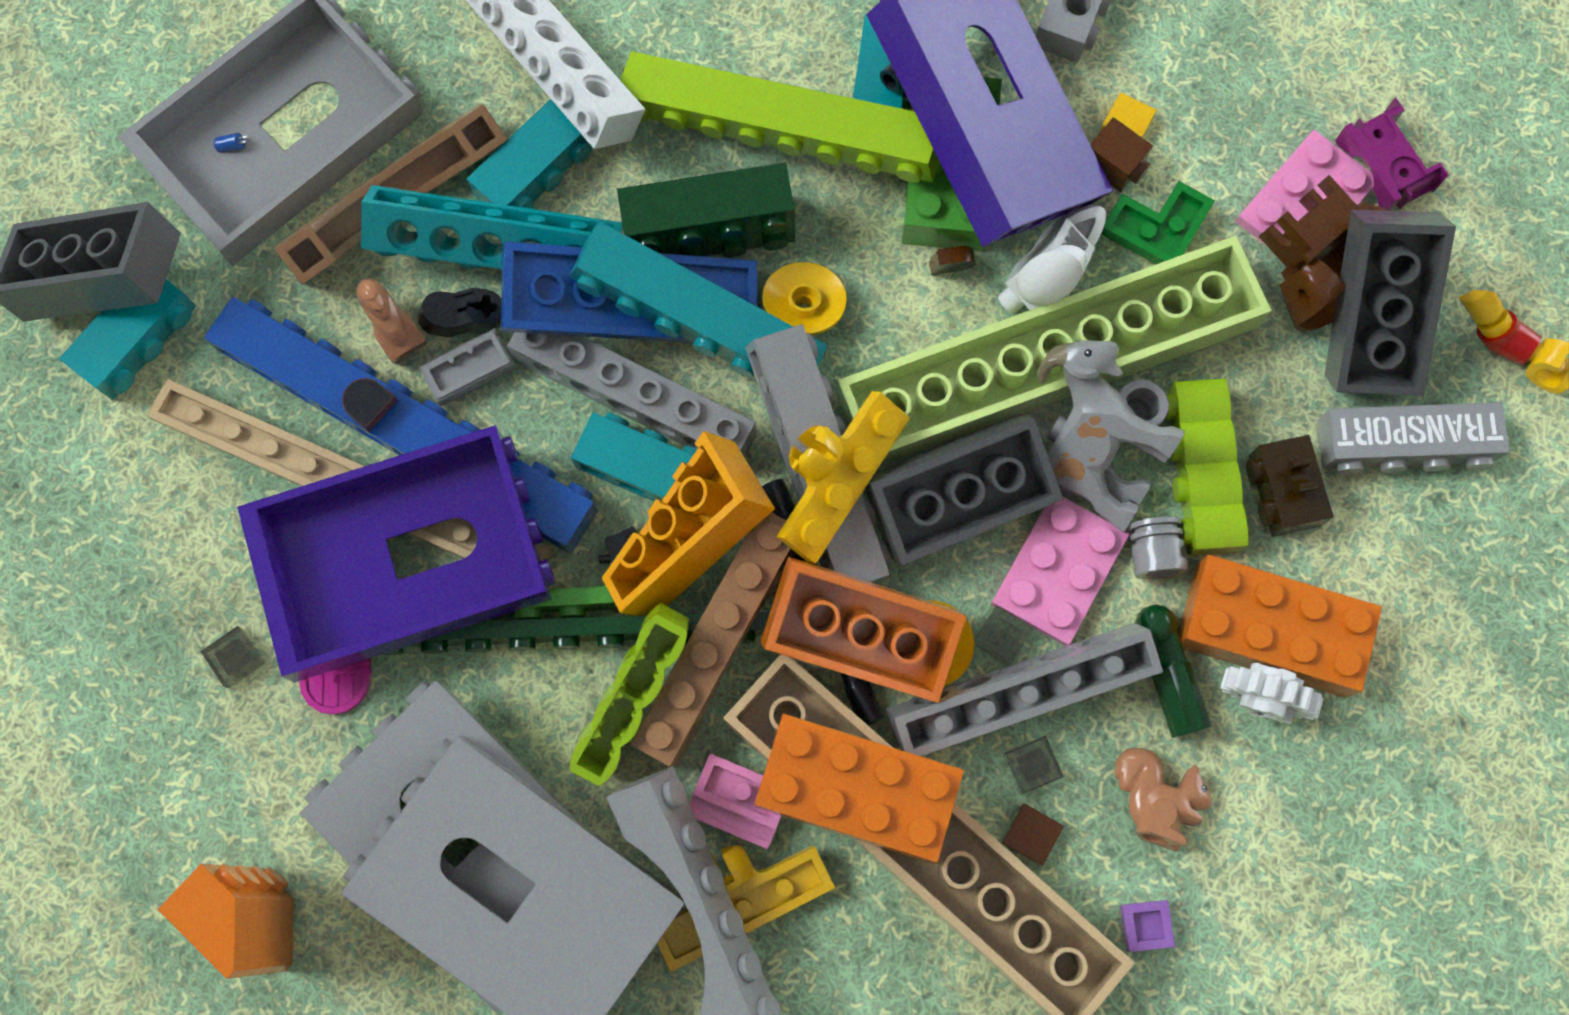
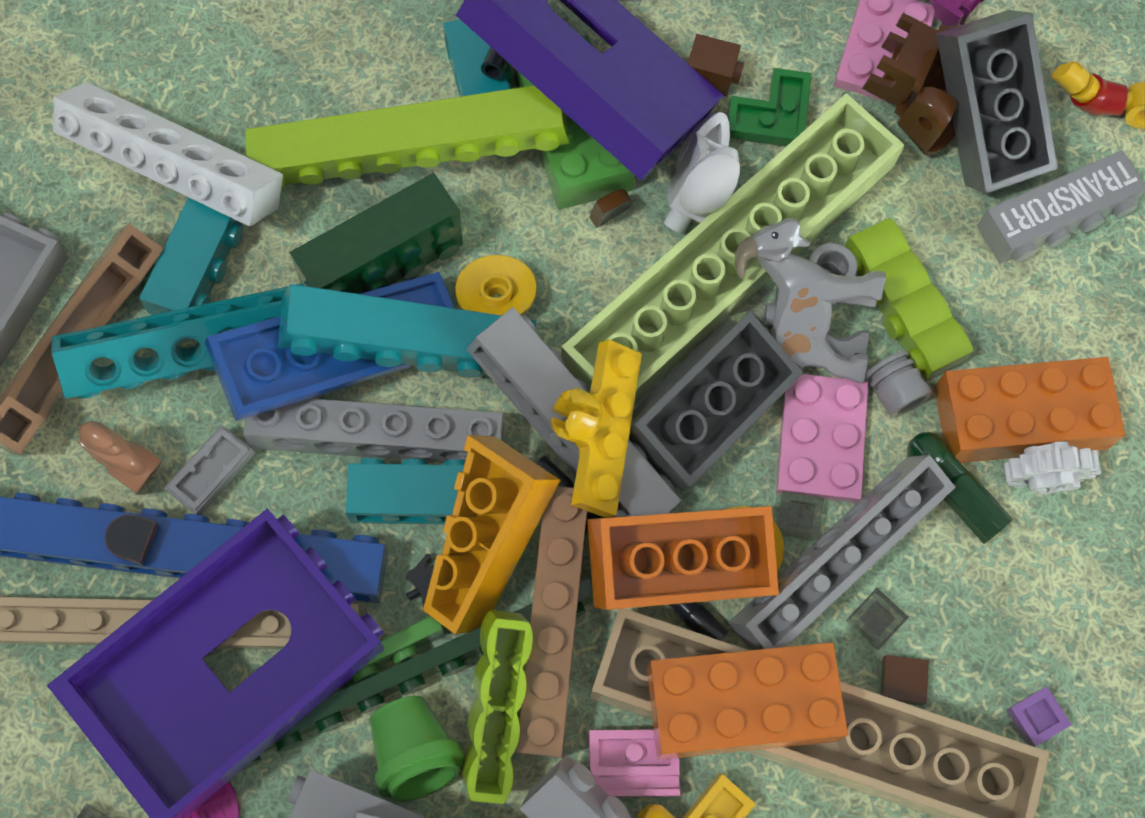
camera: 30 degrees left, 5 degrees down
black piece [417,288,501,337] -> none
yellow tile [1100,92,1157,137] -> none
nougat animal [1114,747,1212,852] -> none
dark brown brick [1246,435,1334,537] -> none
none -> bright green piece [369,696,465,802]

